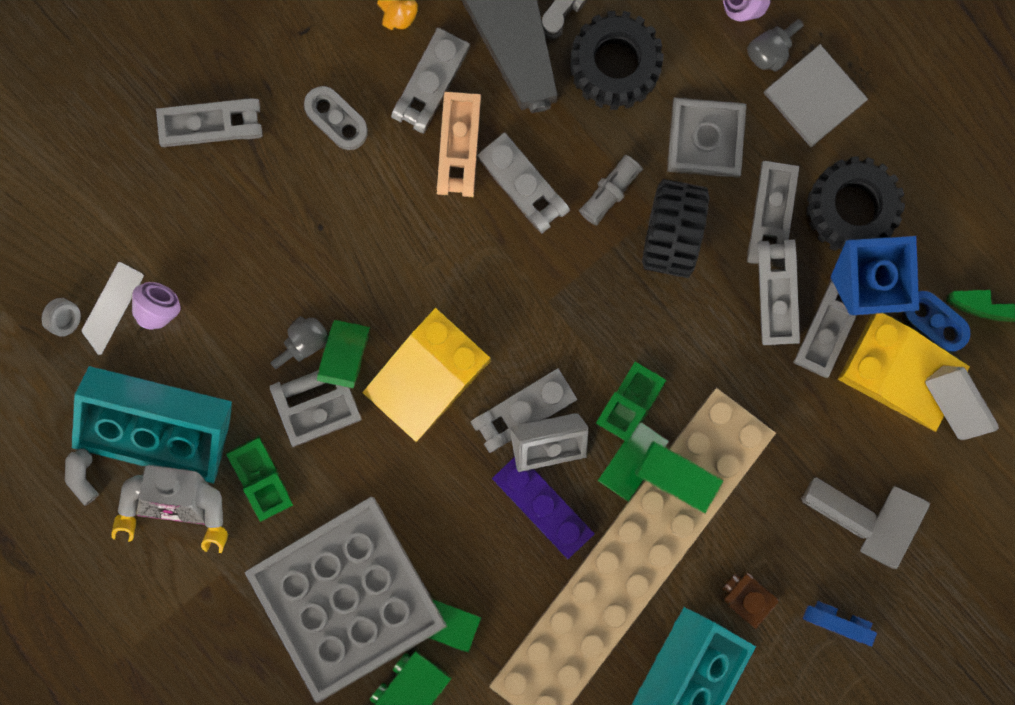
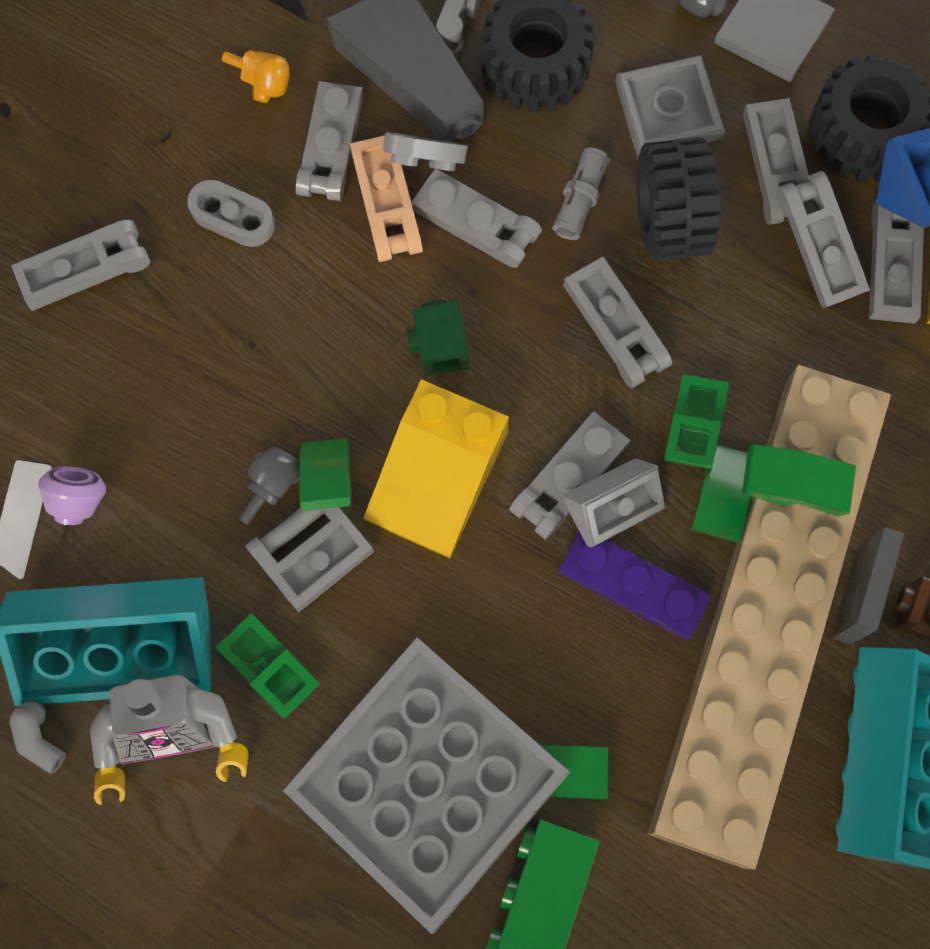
camera: 15 degrees left, 10 degrees down
none -> light grey plate [383,132,468,171]
none -> dark green brick [406,300,469,377]
none -> light grey plate [563,257,672,389]
none -> dark grey tile [832,527,904,645]

